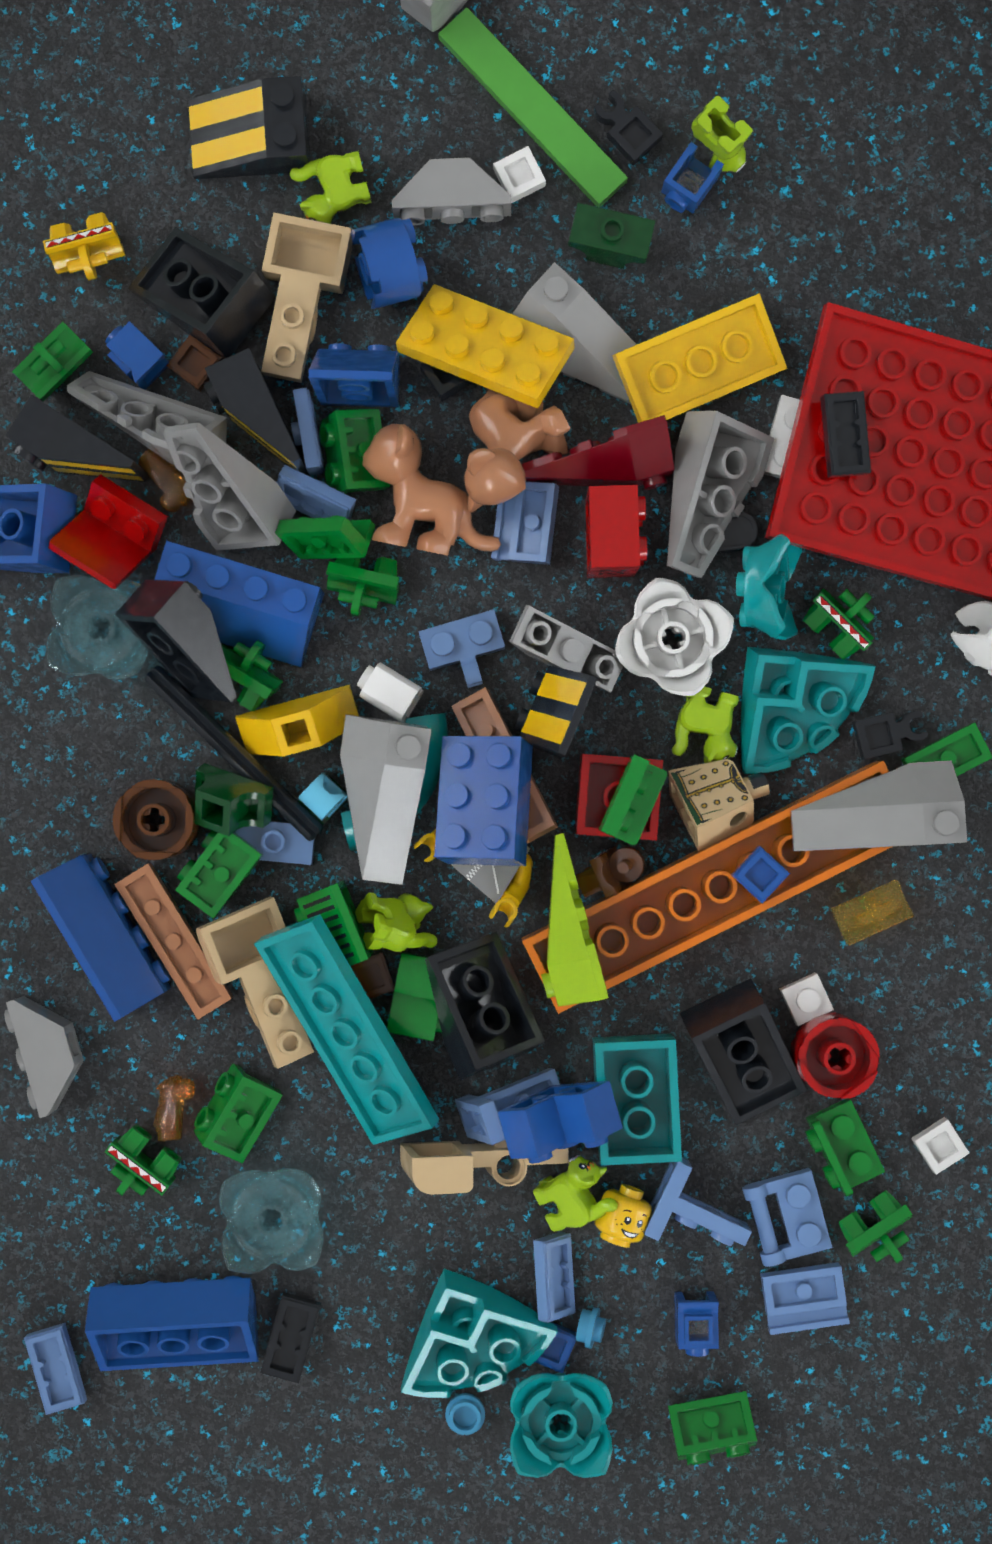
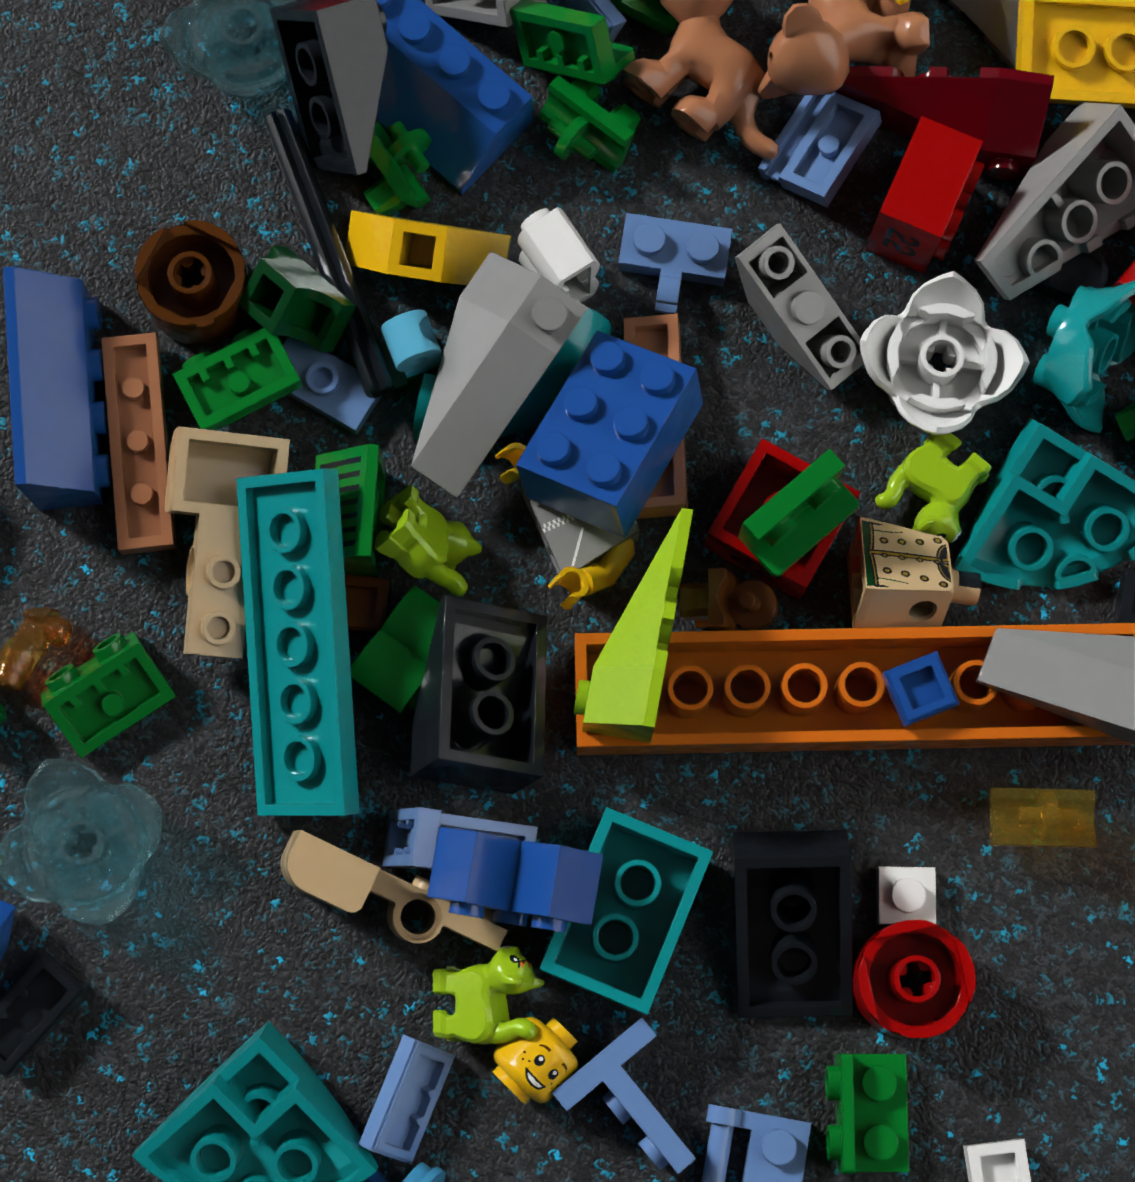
camera: 25 degrees right, 10 degrees down
slope [513,666,598,759] -> none

